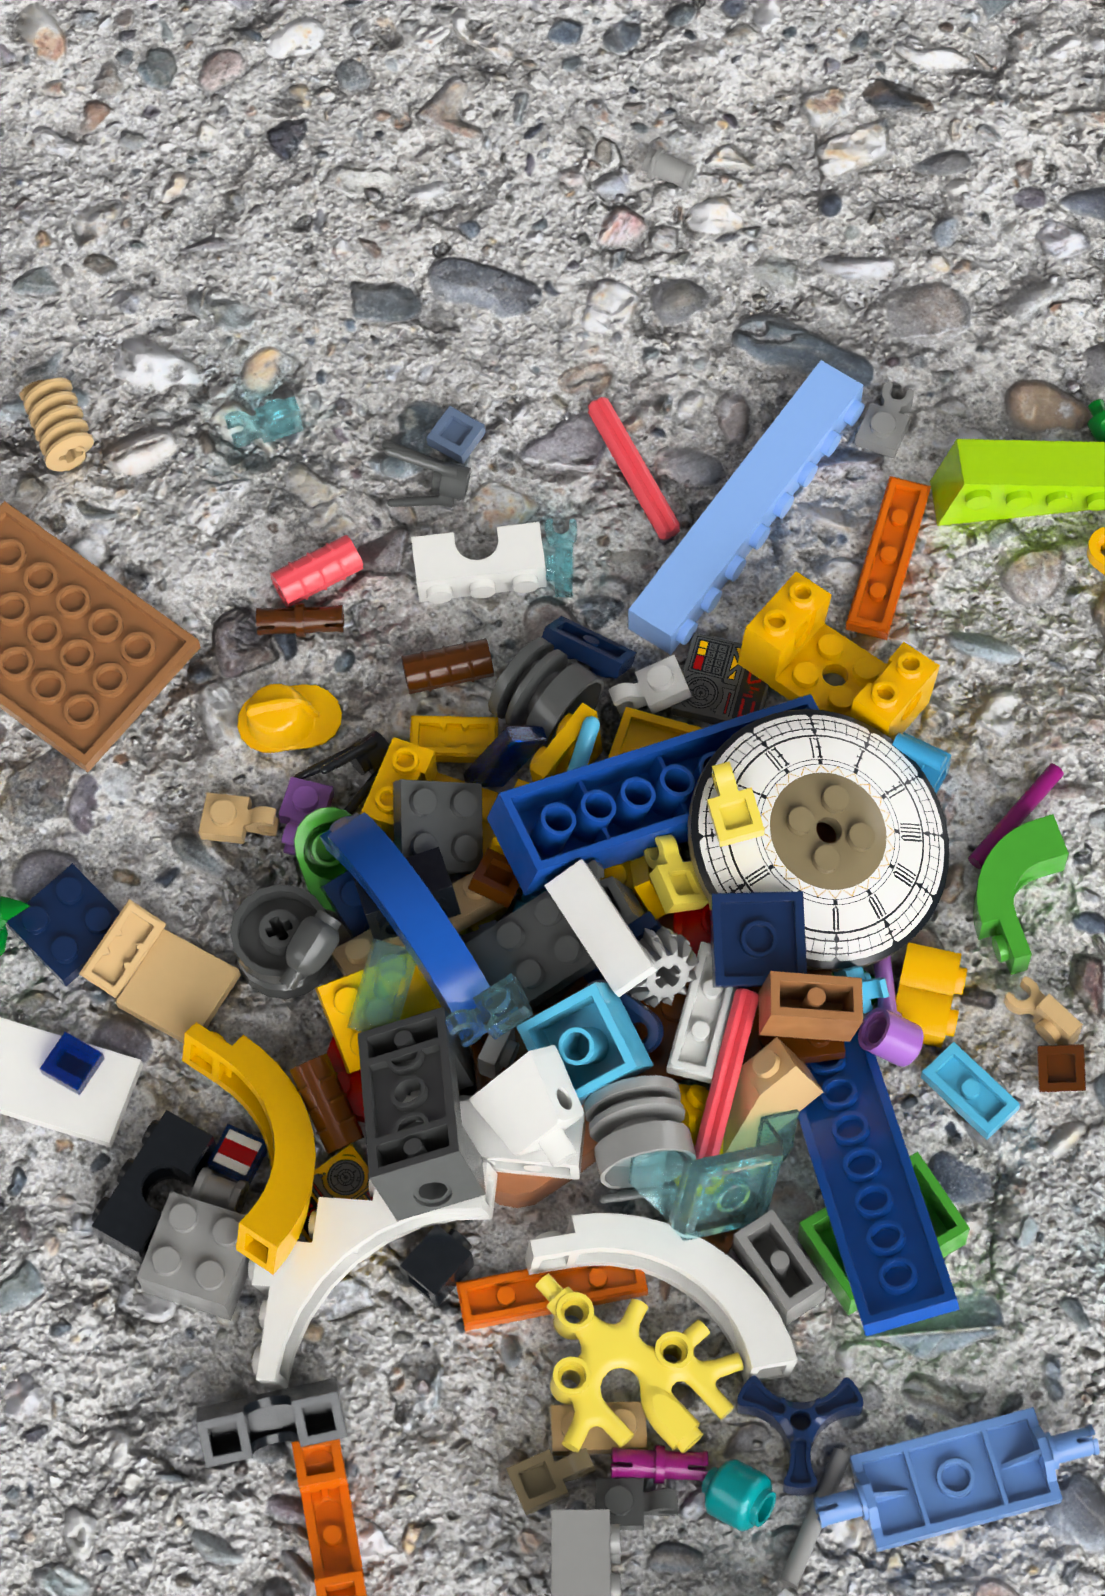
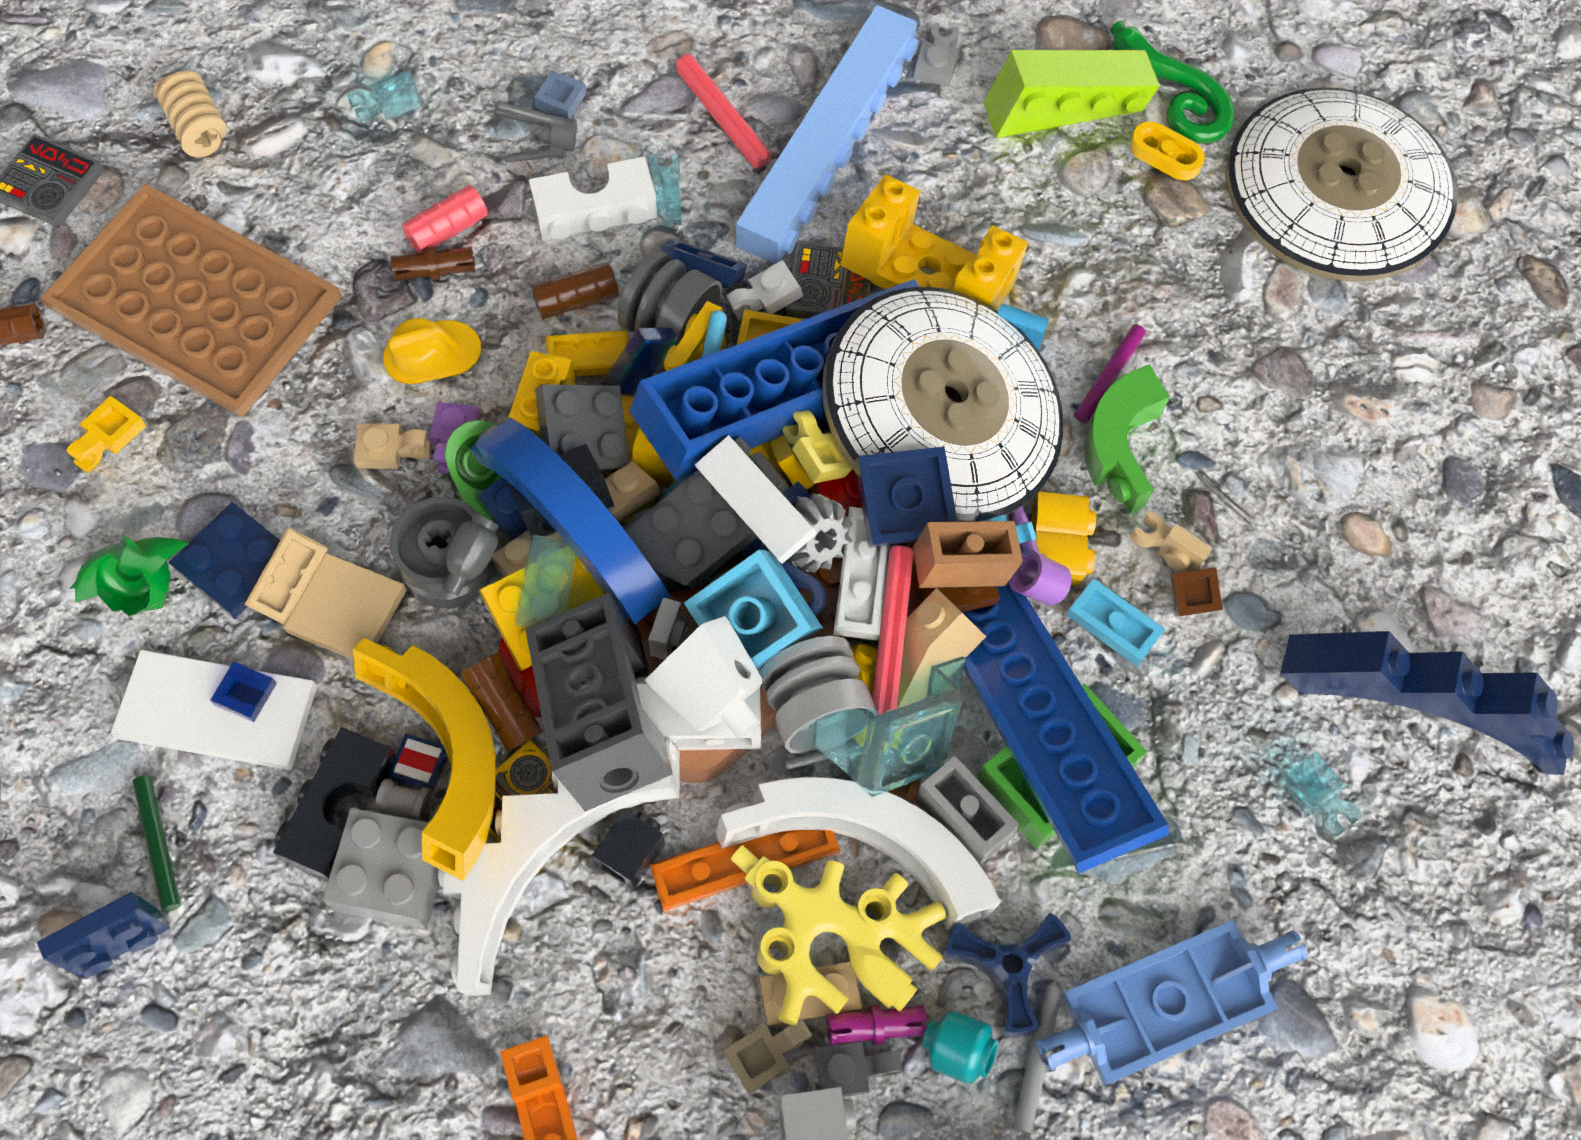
camera: 15 degrees left, 0 degrees up
arch [196,1377,348,1468] -> none
black plant [294,730,390,815] -> none
clear light blue plate [445,973,534,1047] -> none
reddish brown plate [468,848,520,908] -> none
light yellow plate [707,762,765,847] -> none
orange tile [845,476,931,640] -> none

